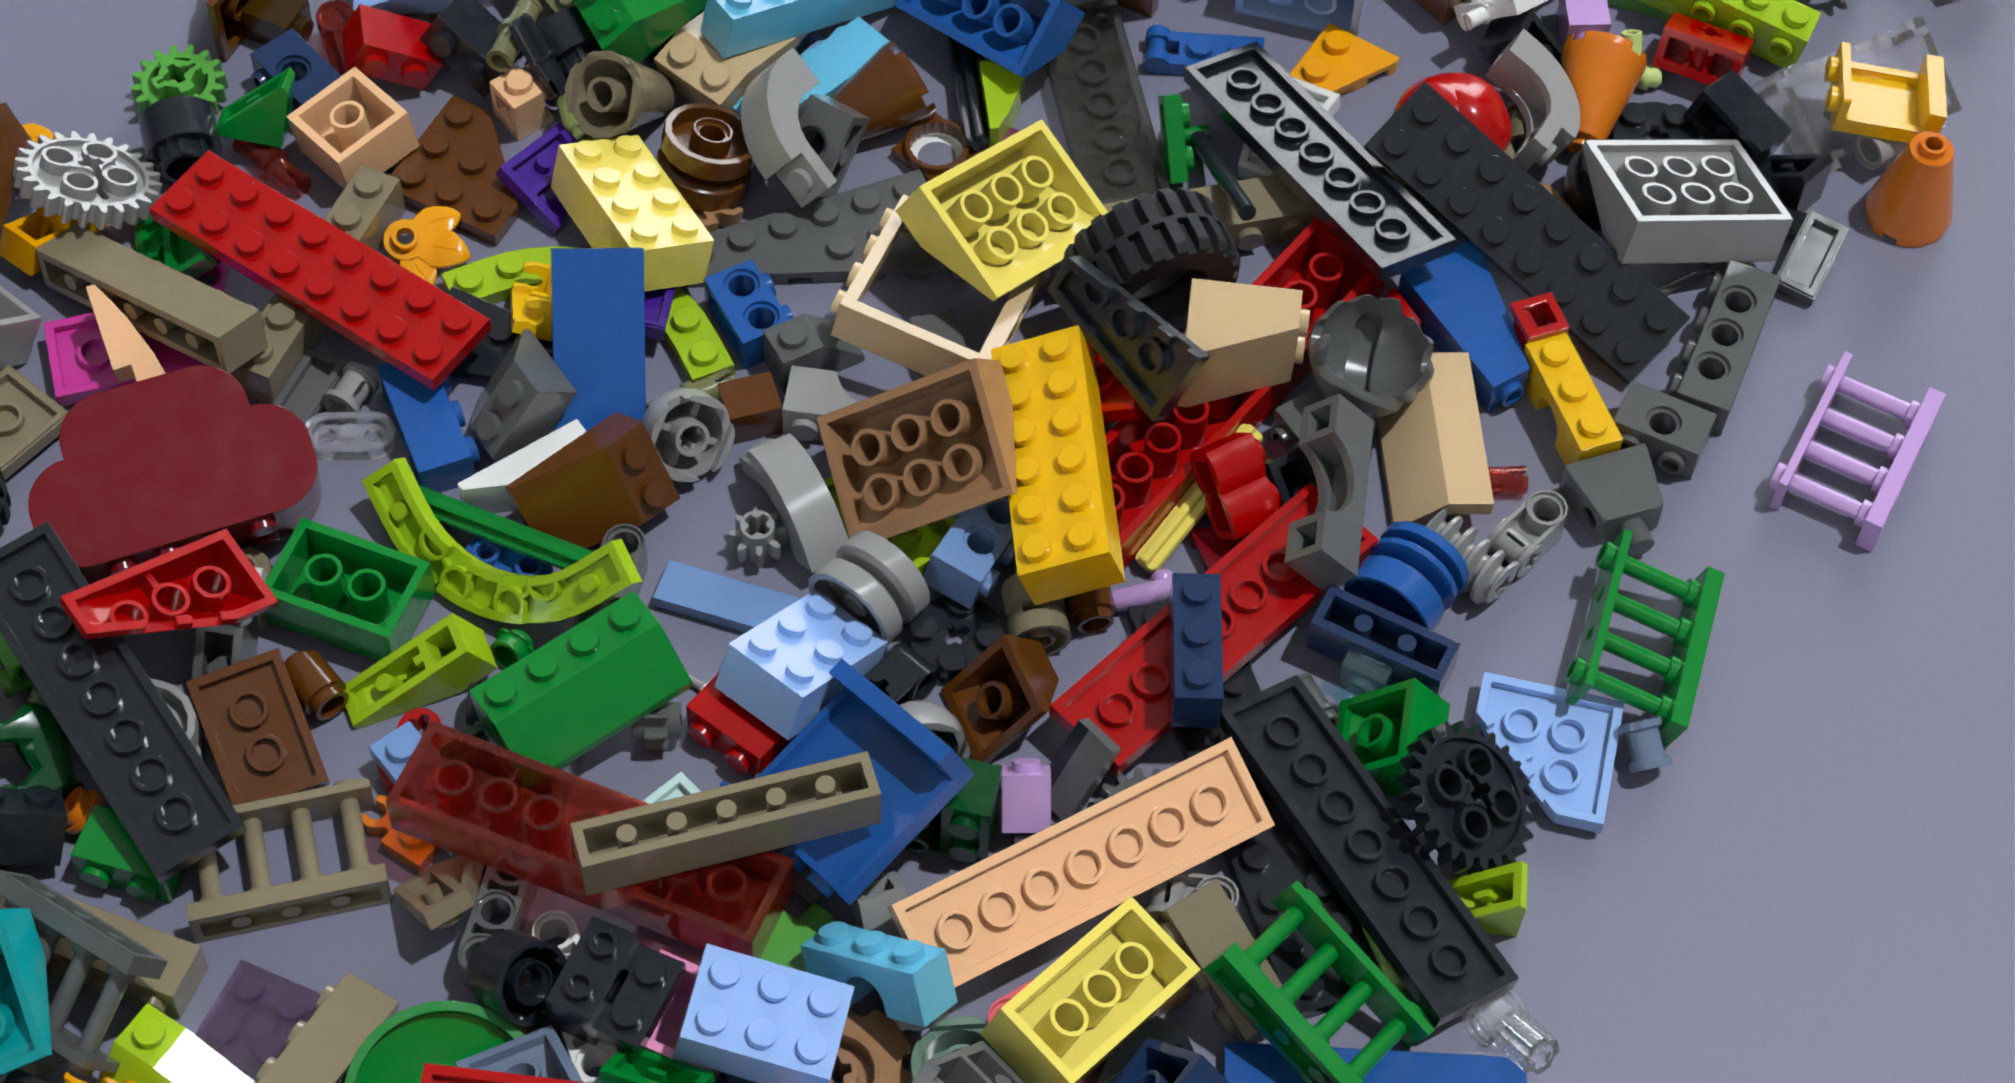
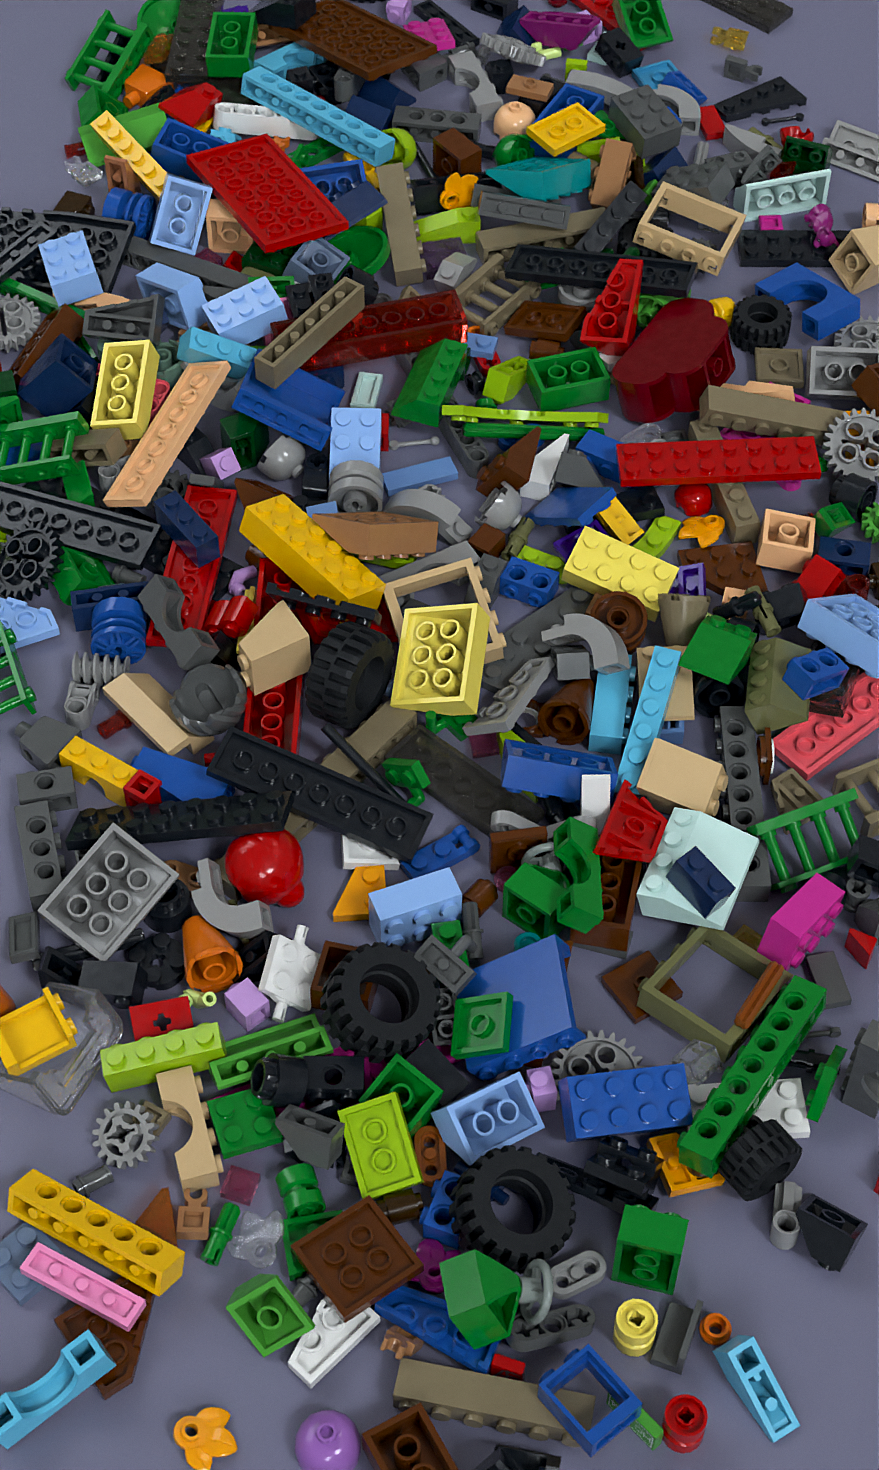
camera: 145 degrees right, 5 degrees down
none -> green slope [62,460,95,507]
none -> light grey slope [433,252,477,296]
none -> light grey wing [462,657,555,736]

